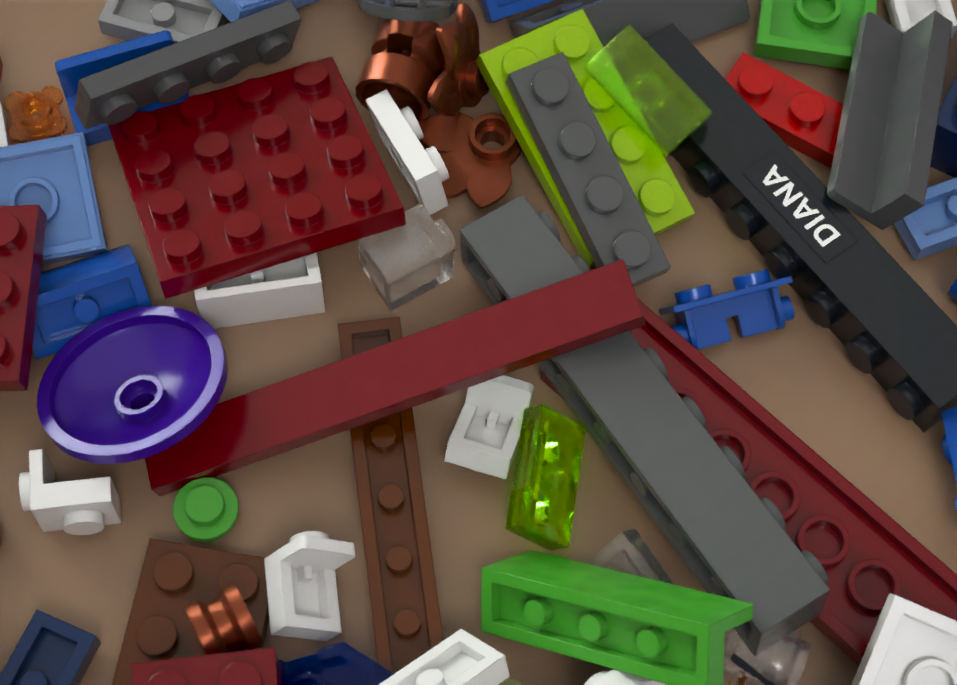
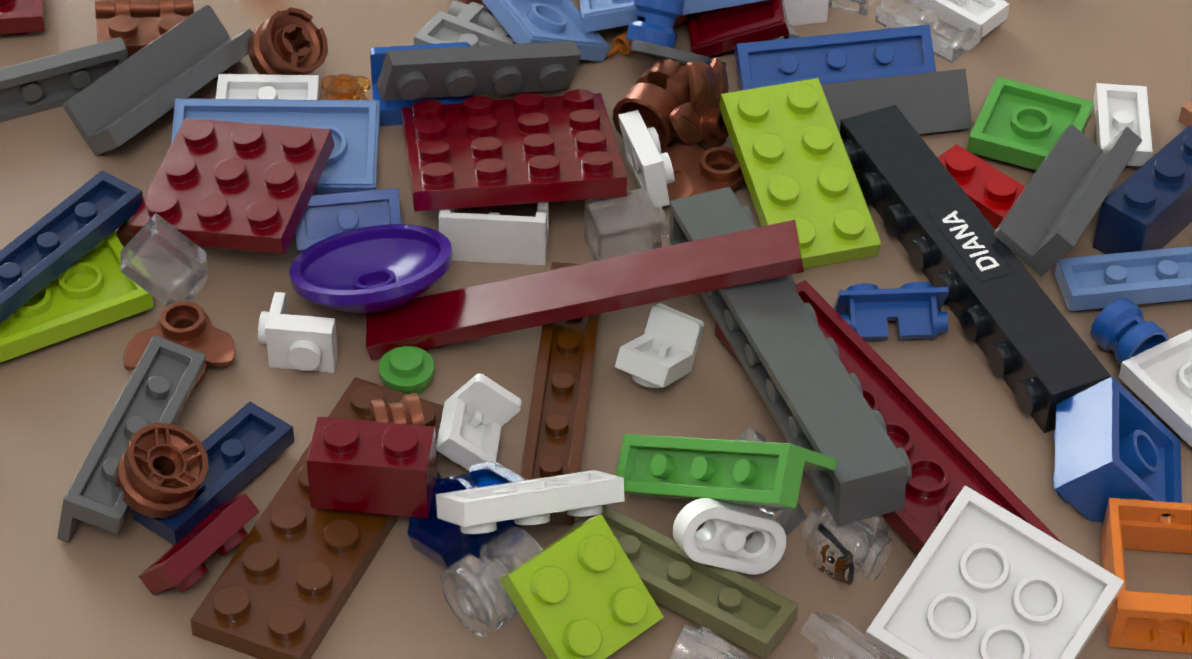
camera: 15 degrees right, 20 degrees down
dark grey plate [505,52,671,287] -> none
clear neon green plate [505,404,586,551] -> none
clear neon green plate [584,24,712,156] -> none

